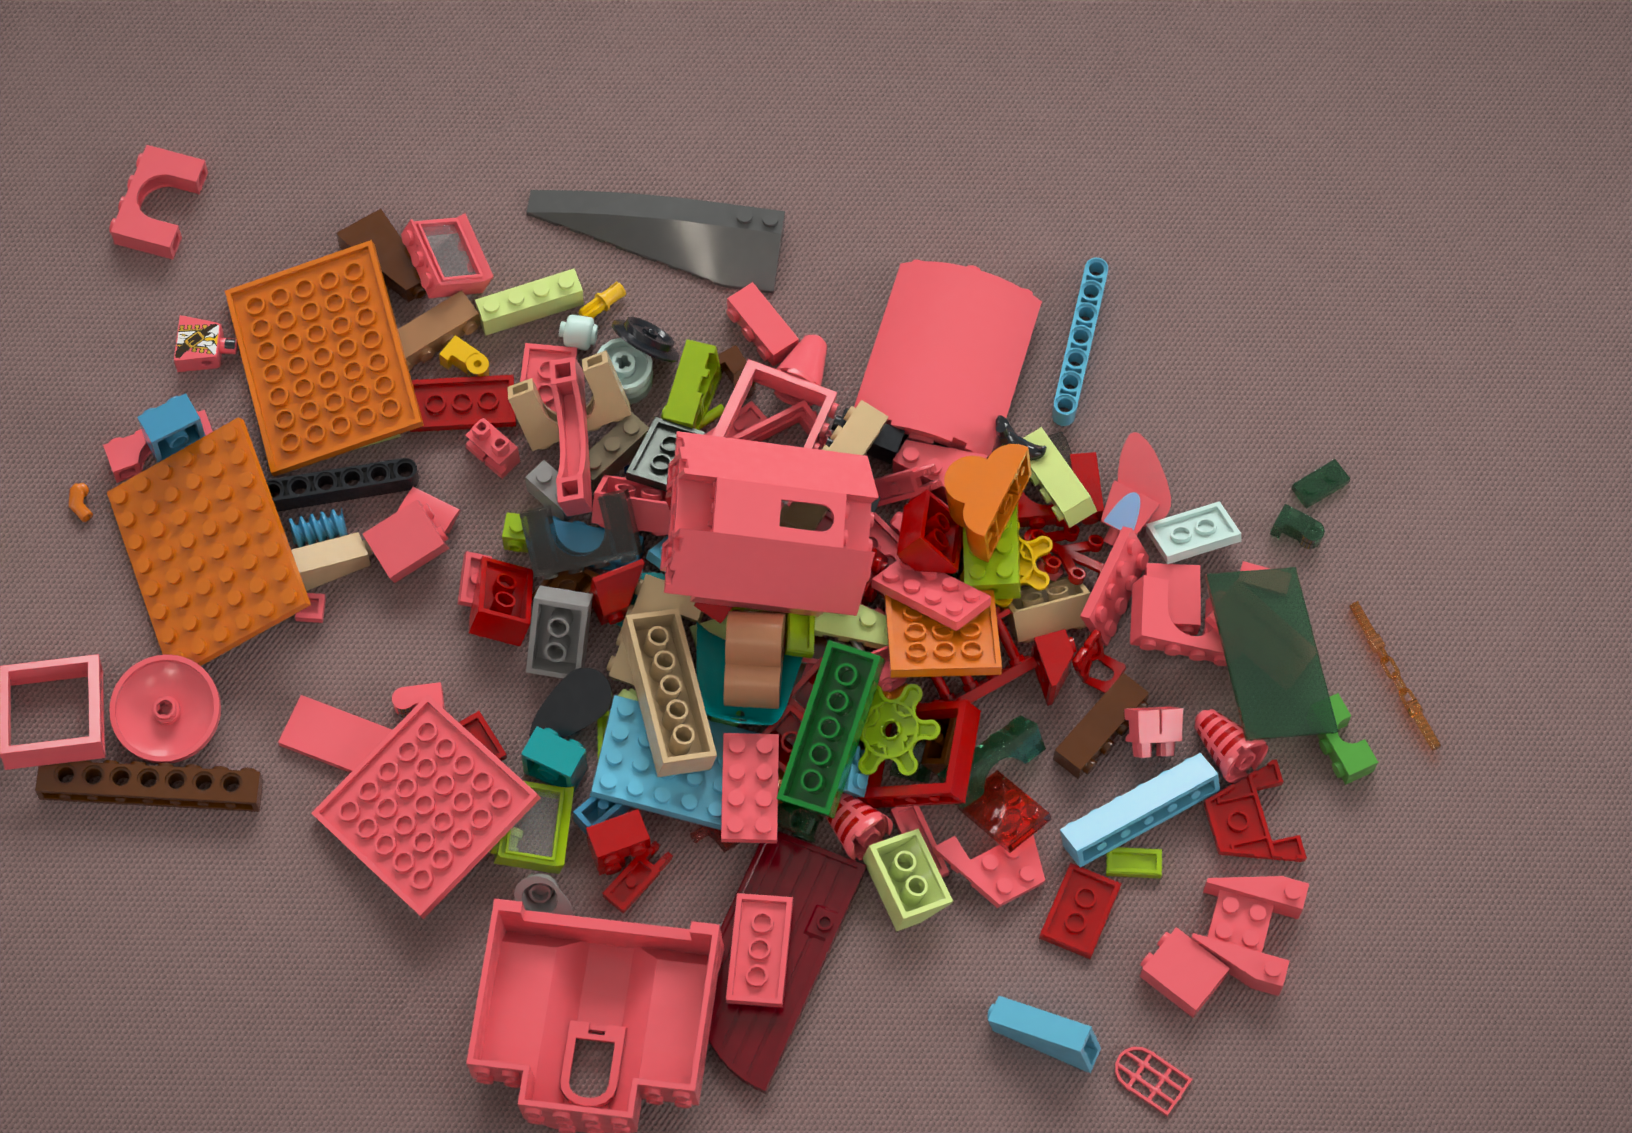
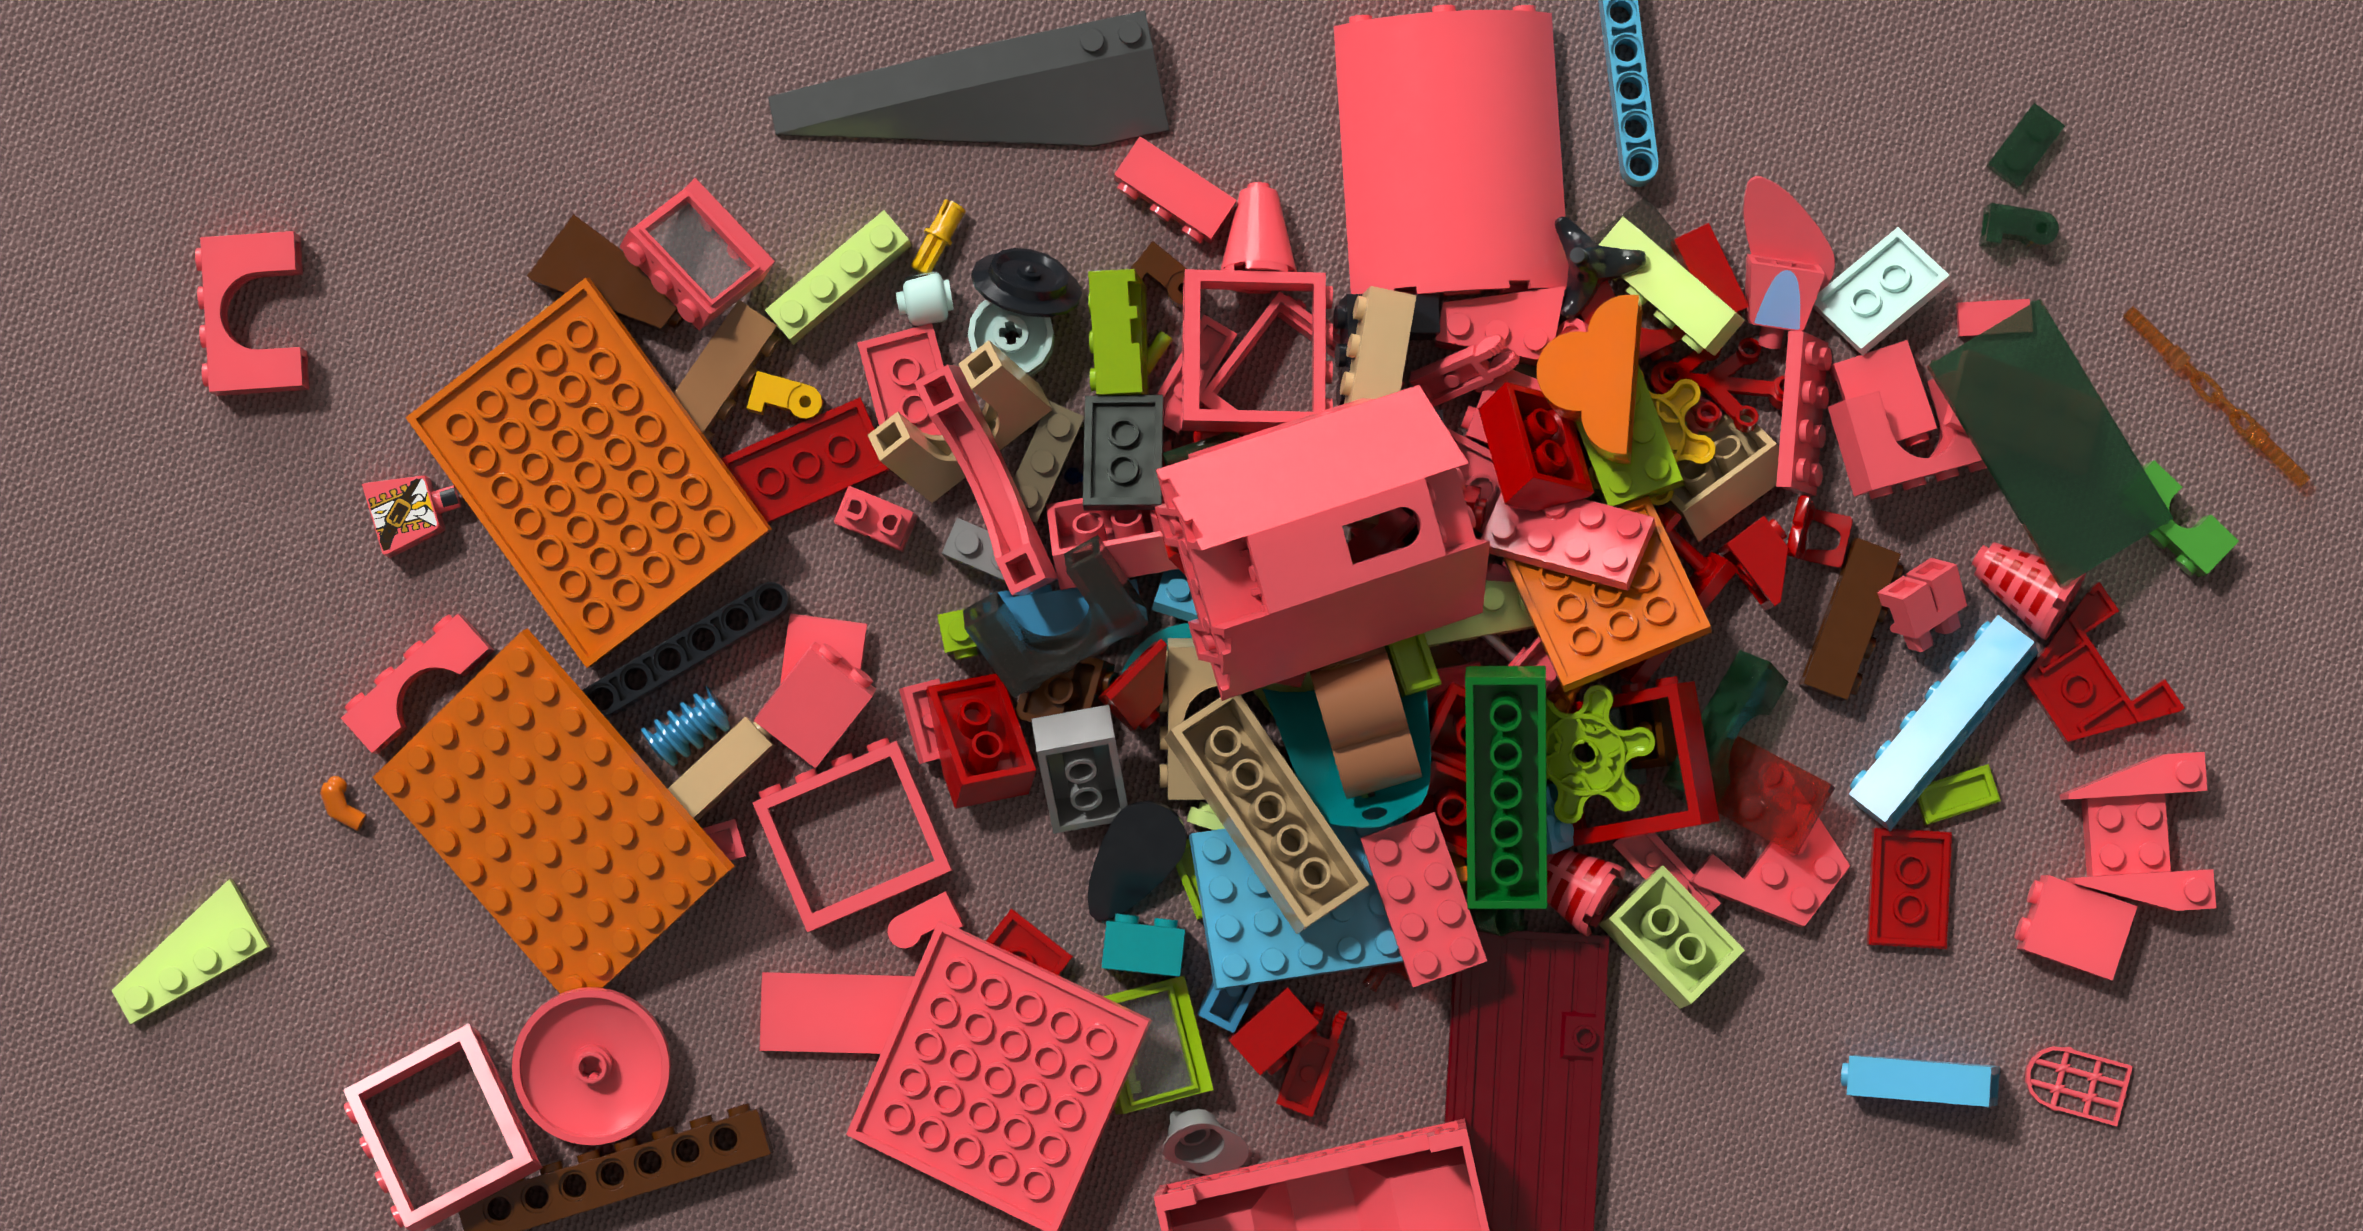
camera: 20 degrees left, 20 degrees up
dark azure brick [137,393,205,462] -> none
coral plate [726,893,793,1008] -> none
none -> coral window [752,737,953,932]

